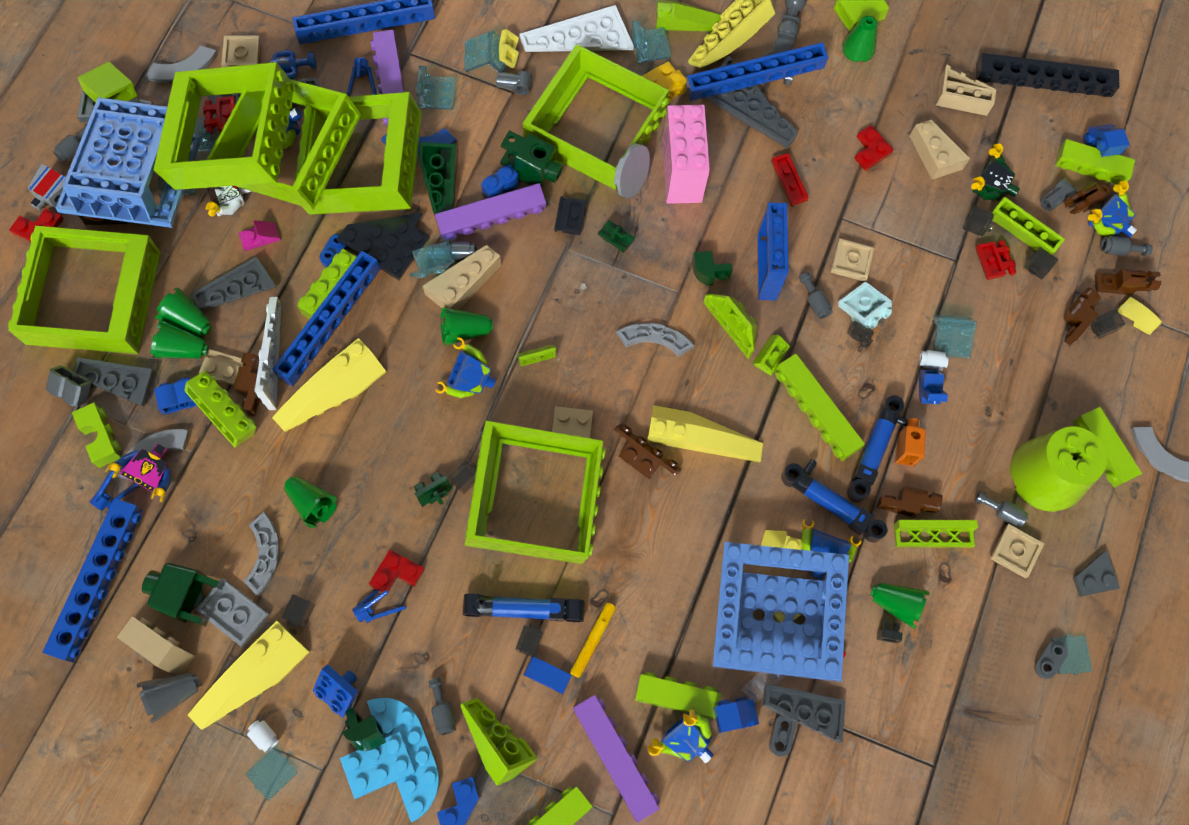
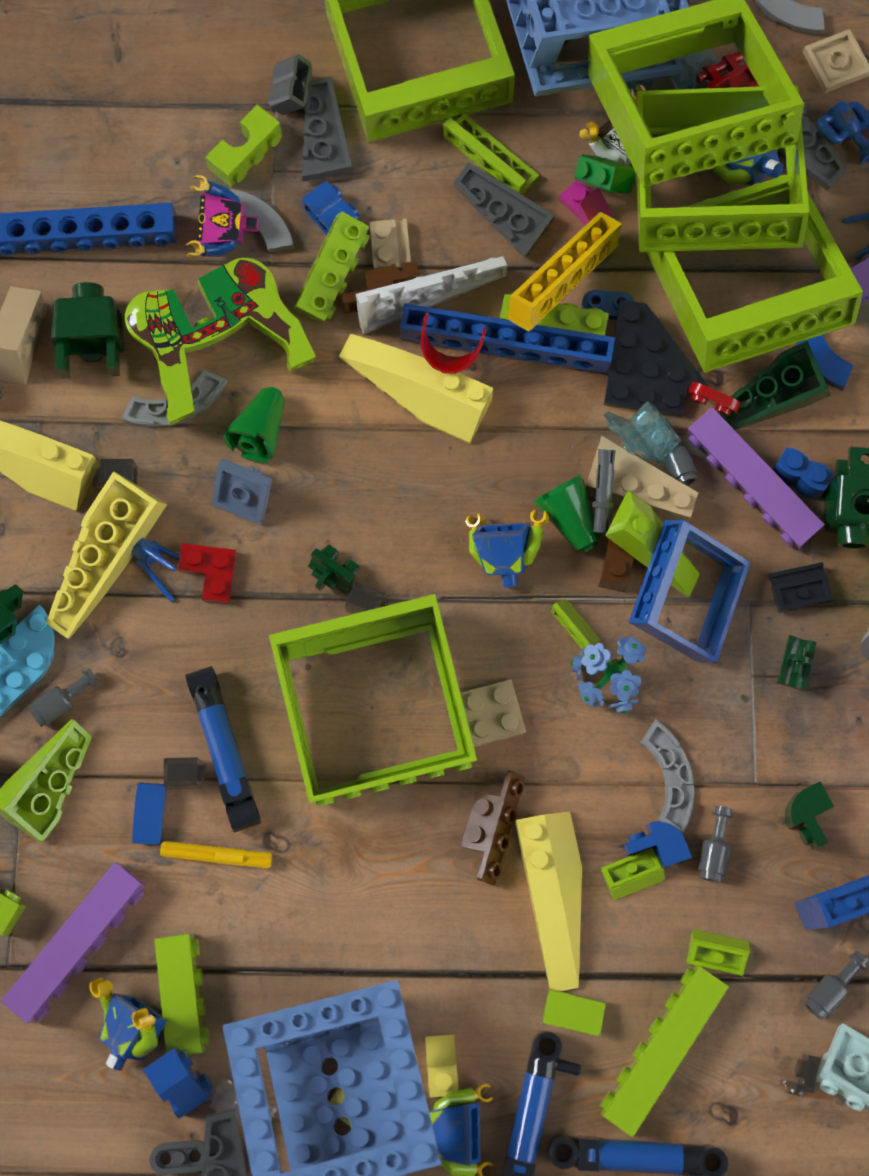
camera: 75 degrees right, 5 degrees up
blue plant [89,470,139,511] -> none
green cone [151,320,209,359] -> none
green cone [155,287,212,337] -> none
light grey tile [195,578,270,647] -> none
blue plate [312,664,358,718] -> none
lime wedge [703,293,757,359] -> none
none -> light yellow wedge [47,472,167,639]
none -> animal [125,258,316,426]
none -> sand blue tile [211,459,272,525]
none -> red piece [420,313,486,374]
none -> lime fence [443,113,539,195]
none -> yellow brick [507,212,622,331]
none -> lime slope [543,989,606,1036]
none -> medium blue plant [570,637,647,714]
none -> green brick [575,154,636,194]
none -> dark grey pin [592,449,616,533]
none -> reddish brown brick [598,538,634,592]
none -> lime slope [601,847,665,900]
none -> lime wedge [605,491,700,597]
none -> blue brick [623,822,692,868]
none -> blue window [629,520,751,663]
none -> red plate [688,382,741,416]
none -> dark grey piece [698,805,733,883]

